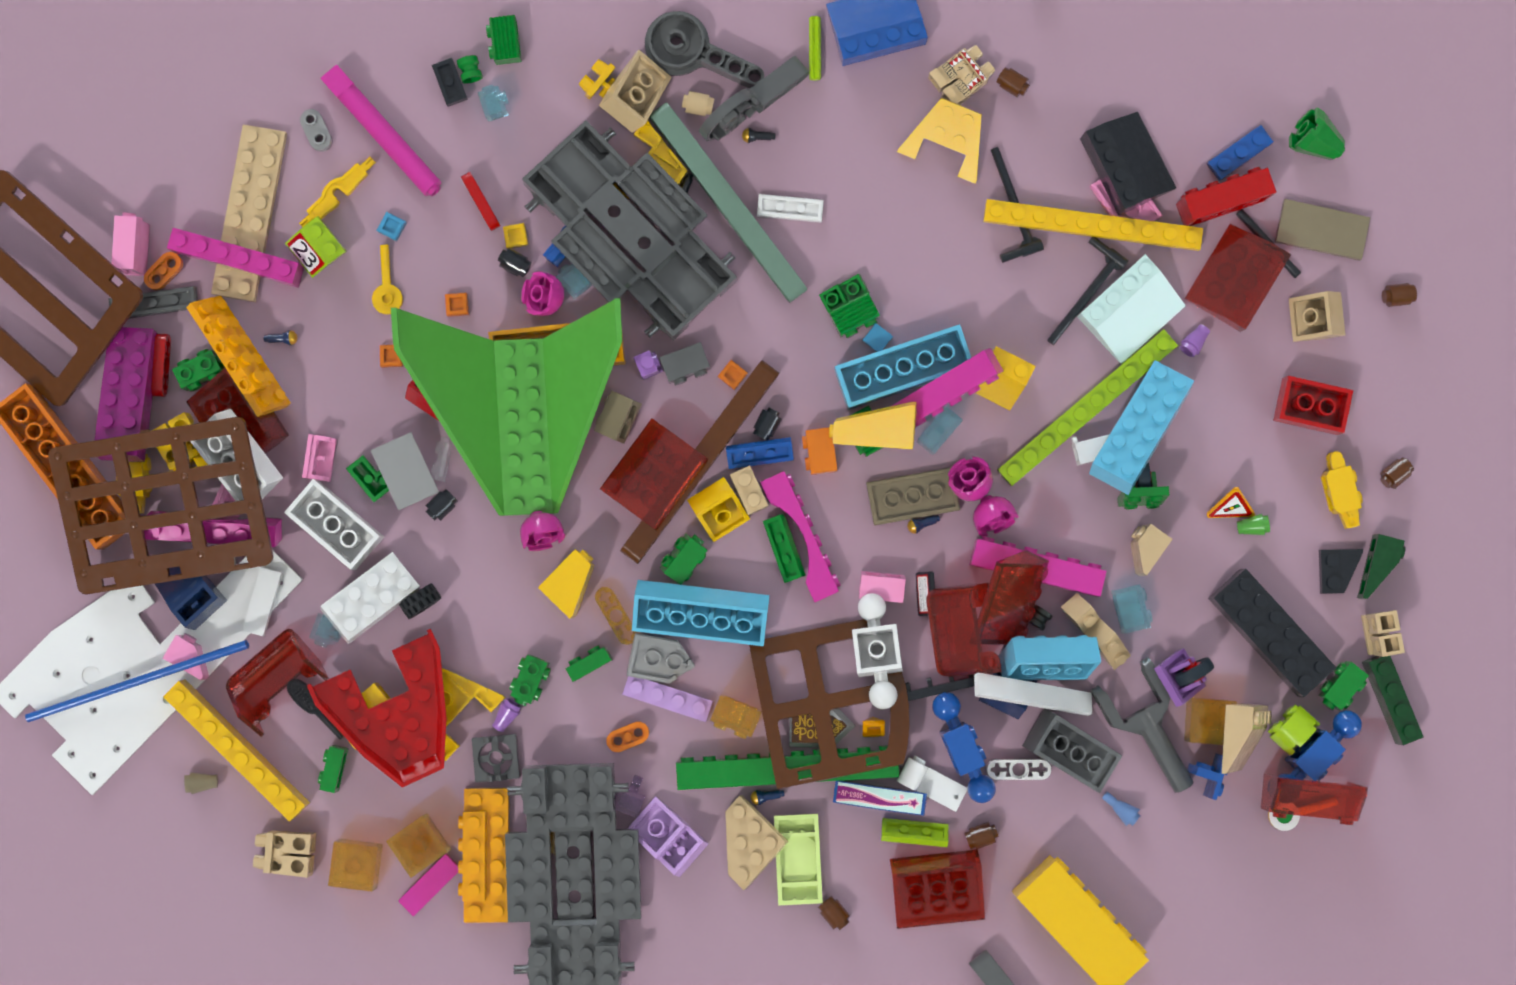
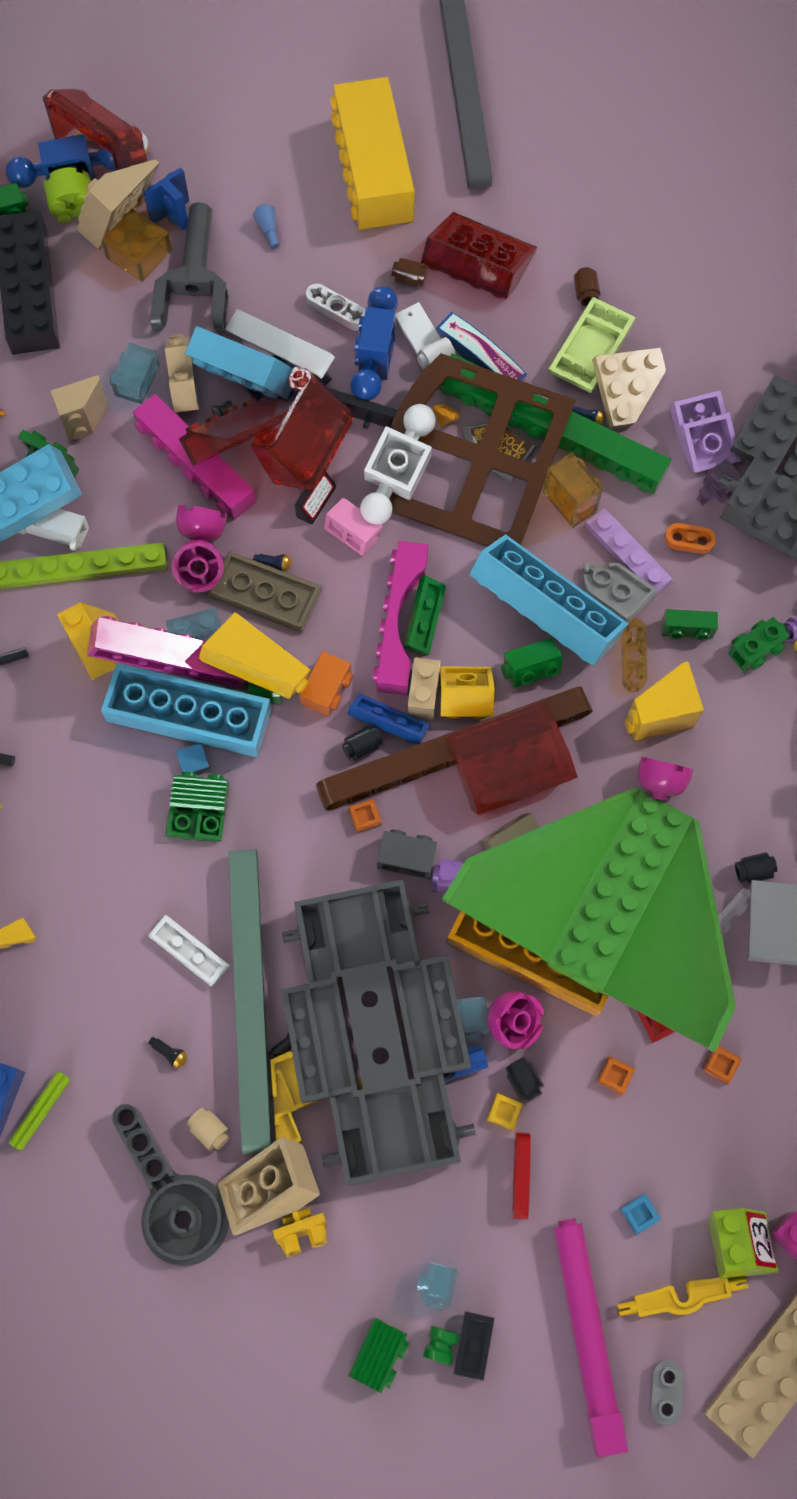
camera: 155 degrees left, 15 degrees down
yellow piece [372,245,403,315] -> none
dark grey beam [699,56,810,141] -> none
lime plate [881,818,949,847] -> none
dark grey slope [1022,708,1122,793] -> none
medium lavender plate [1154,648,1214,707] -> none

